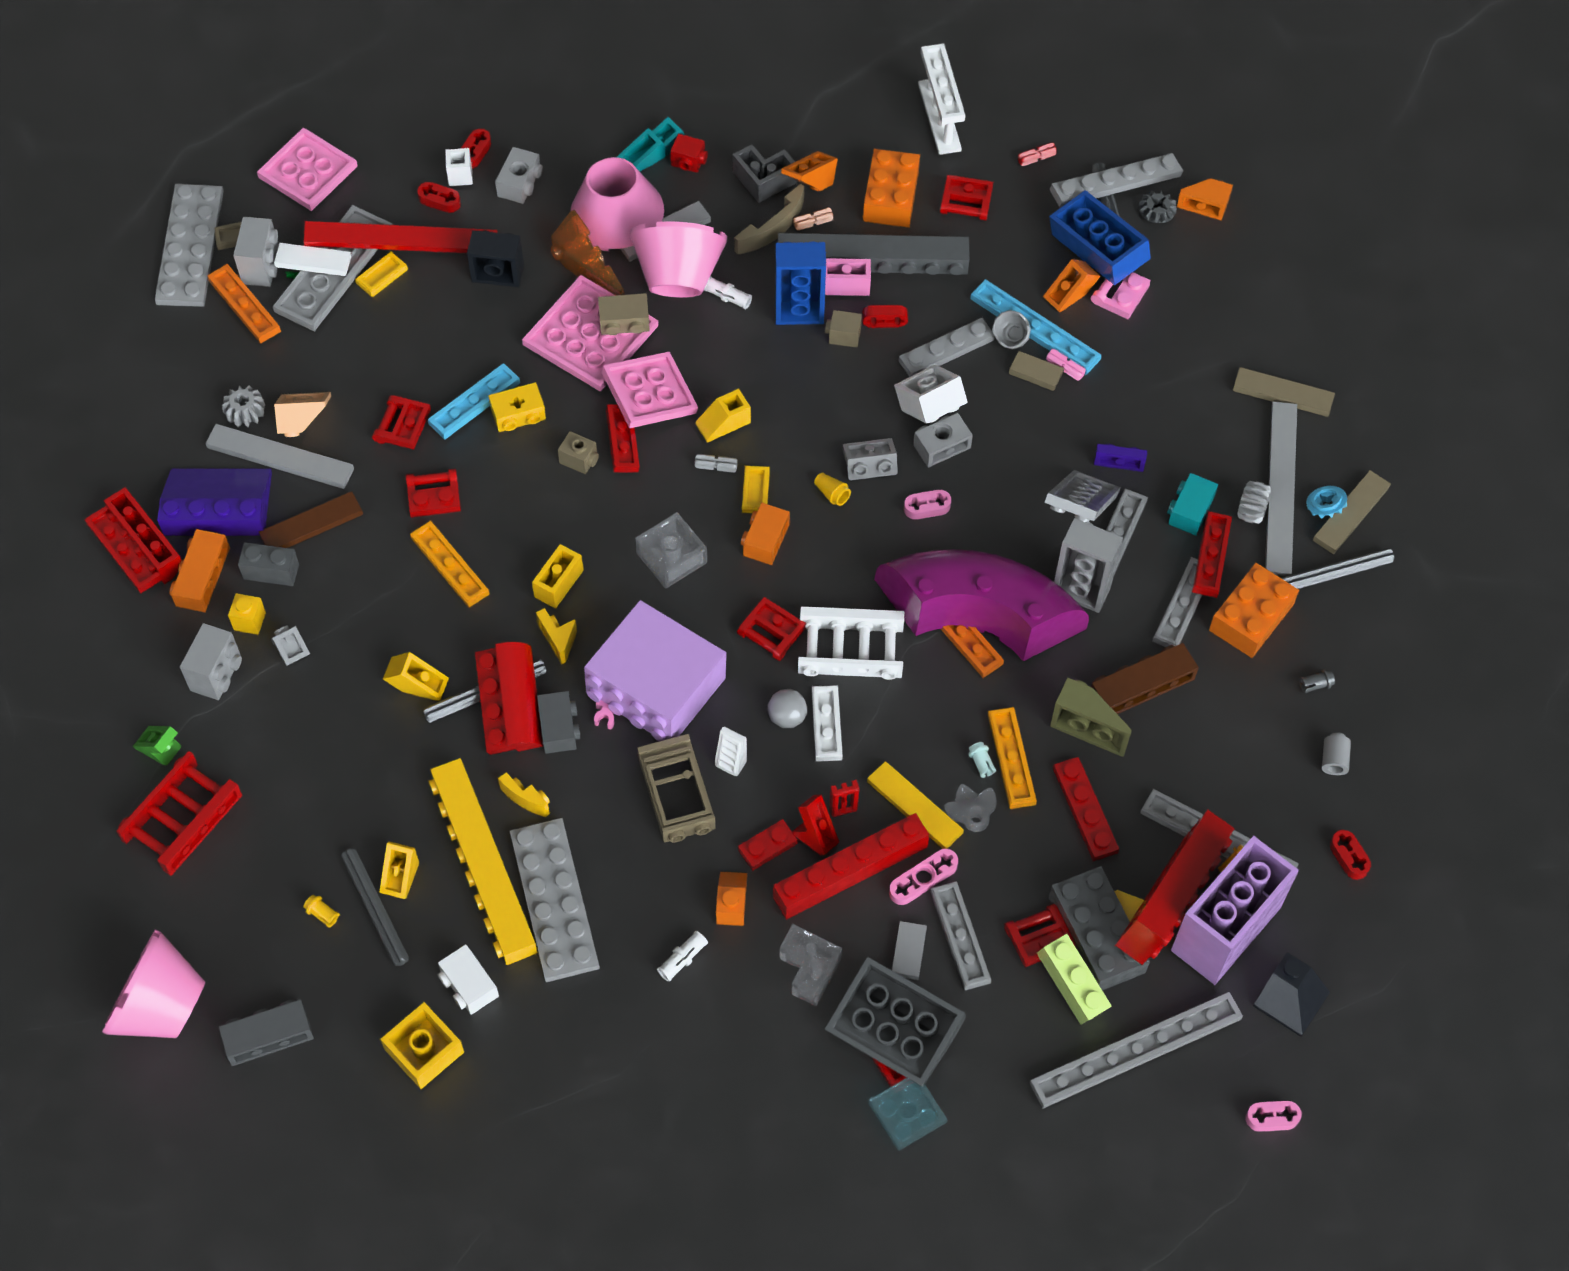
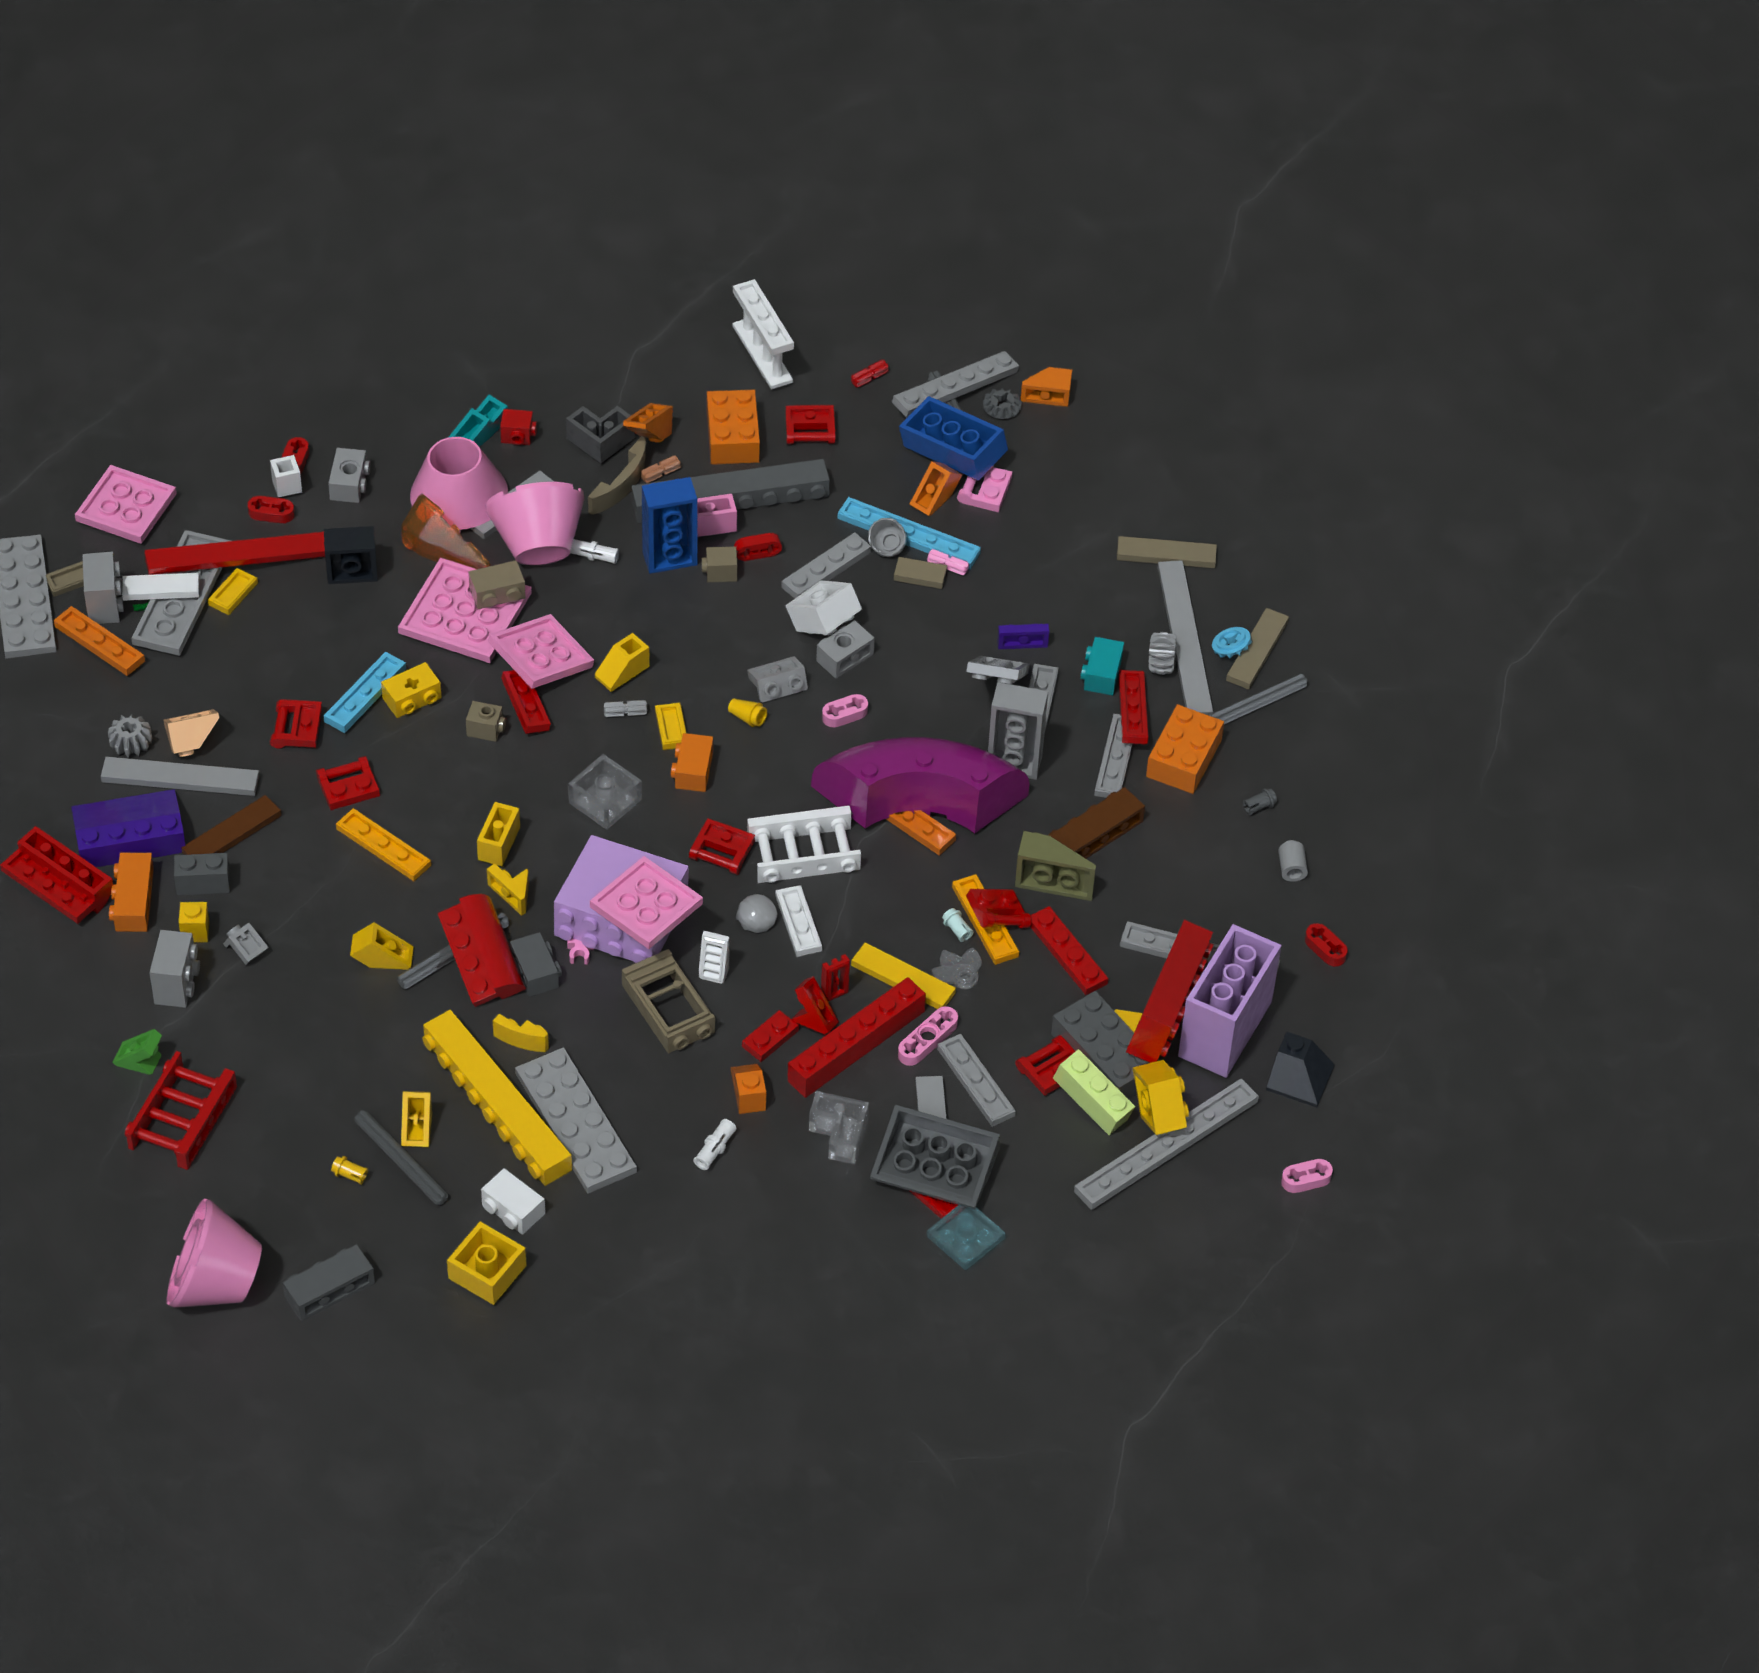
camera: 15 degrees left, 10 degrees down
none -> bright pink plate [590,856,703,949]
none -> red plate [966,889,1032,928]
none -> yellow brick [1133,1060,1189,1135]

